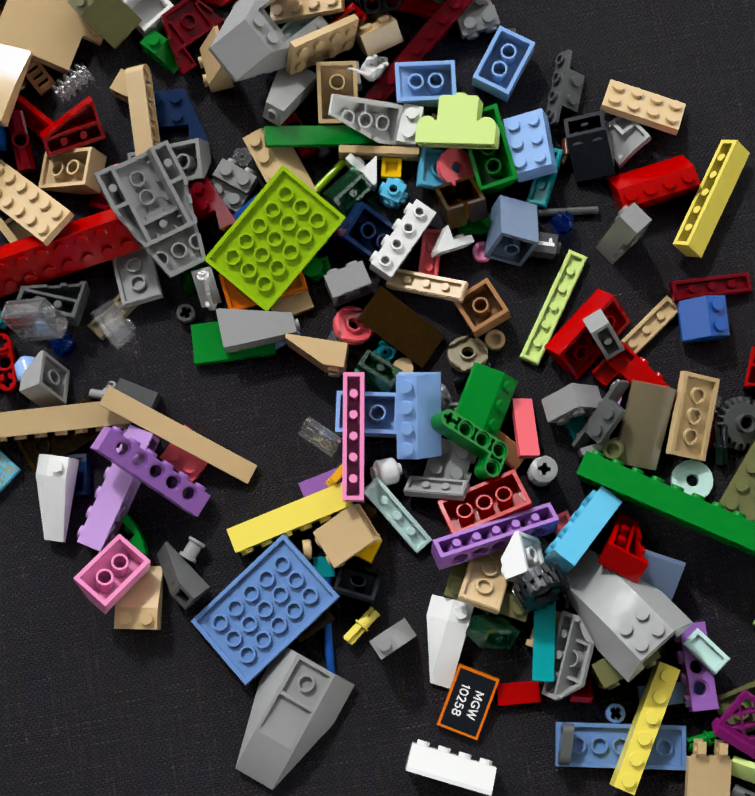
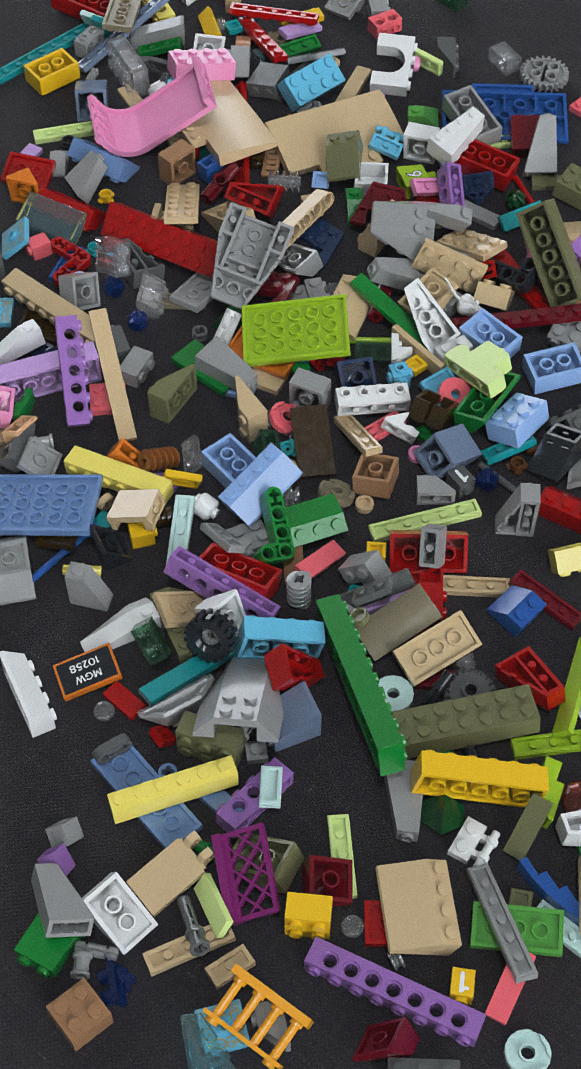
camera: 45 degrees right, 25 degrees down
bright pink brick [342,372,365,502] -> none
none -> light nougat slope [2,415,38,443]
none -> light grey plate [16,436,63,474]
none -> clear plate [94,701,115,721]
none -> orange slope [106,438,140,468]
none -> light grey brick [120,346,155,388]
none -> clear blue gear [127,310,149,331]
none -> dark orange piece [138,446,180,472]
none -> olive slope [147,364,197,424]
none -> light blue plate [311,171,329,189]
none -> yellow plate [366,541,386,561]
none -> light grey slope [416,475,456,505]
none -> reddish brown plate [506,456,528,475]

